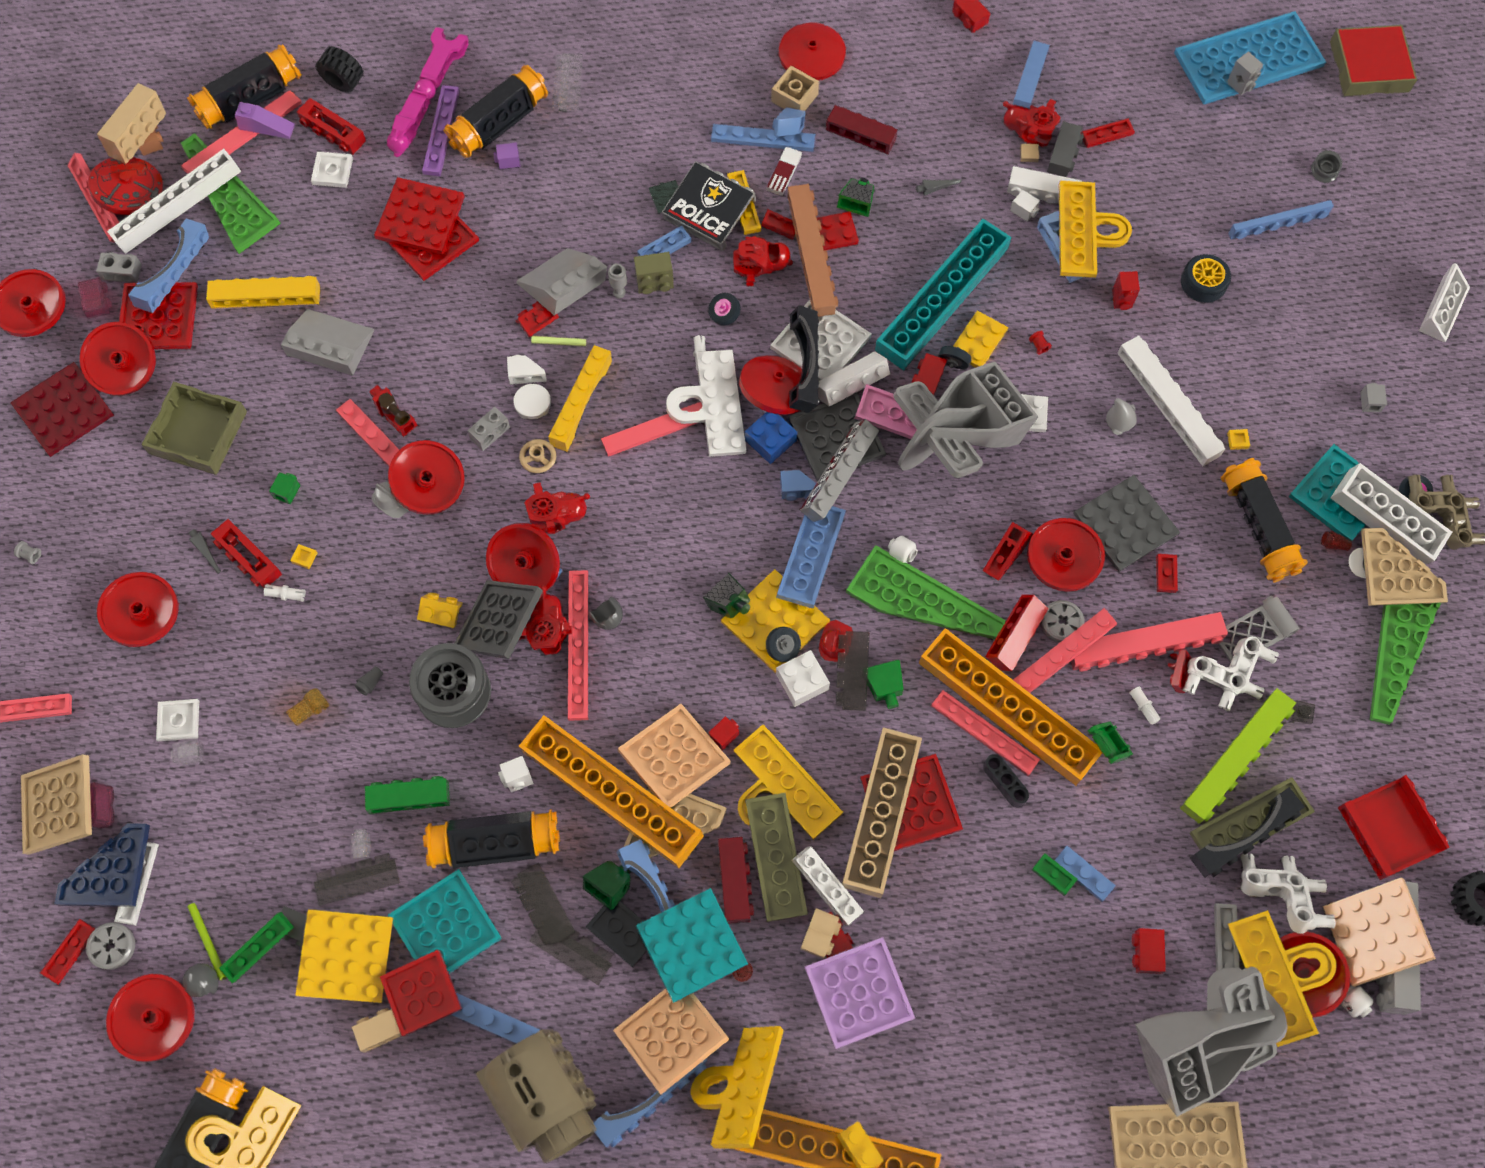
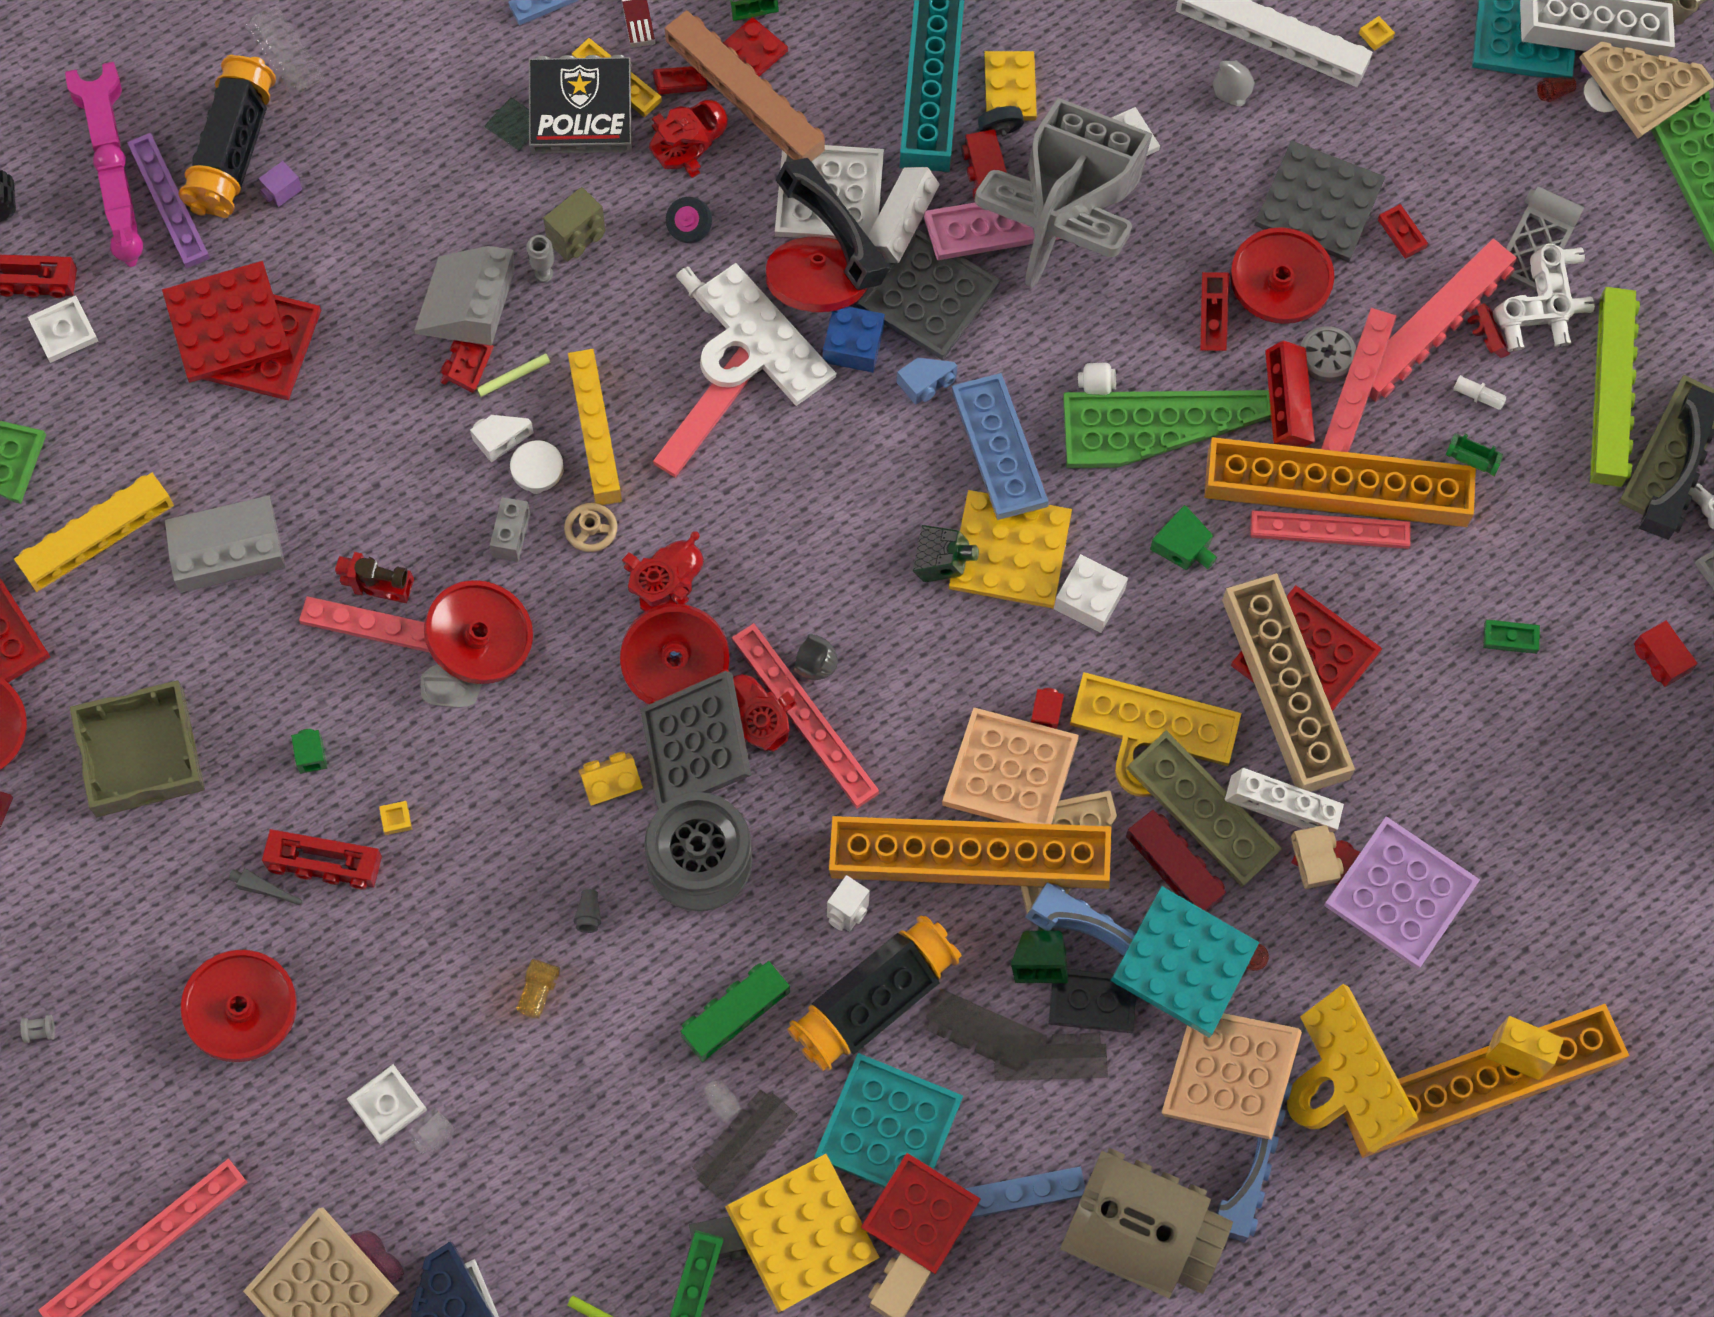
camera: 35 degrees left, 0 degrees up
white pin [264,584,306,602] -> none
medium blue plate [637,226,691,256] -> none
black wheel [766,627,801,662] -> none
light grey brick [800,419,879,522] -> none
red piece [819,620,853,662] -> none
clear smoke windscreen [836,631,870,711] -> none
black beam [983,754,1029,808] -> none
red bush [1029,330,1052,355] -> none
medium blue plate [1054,846,1116,902] -> none
brick [1221,458,1308,583] -> none
clear smoke plate [1291,700,1315,725] -> none

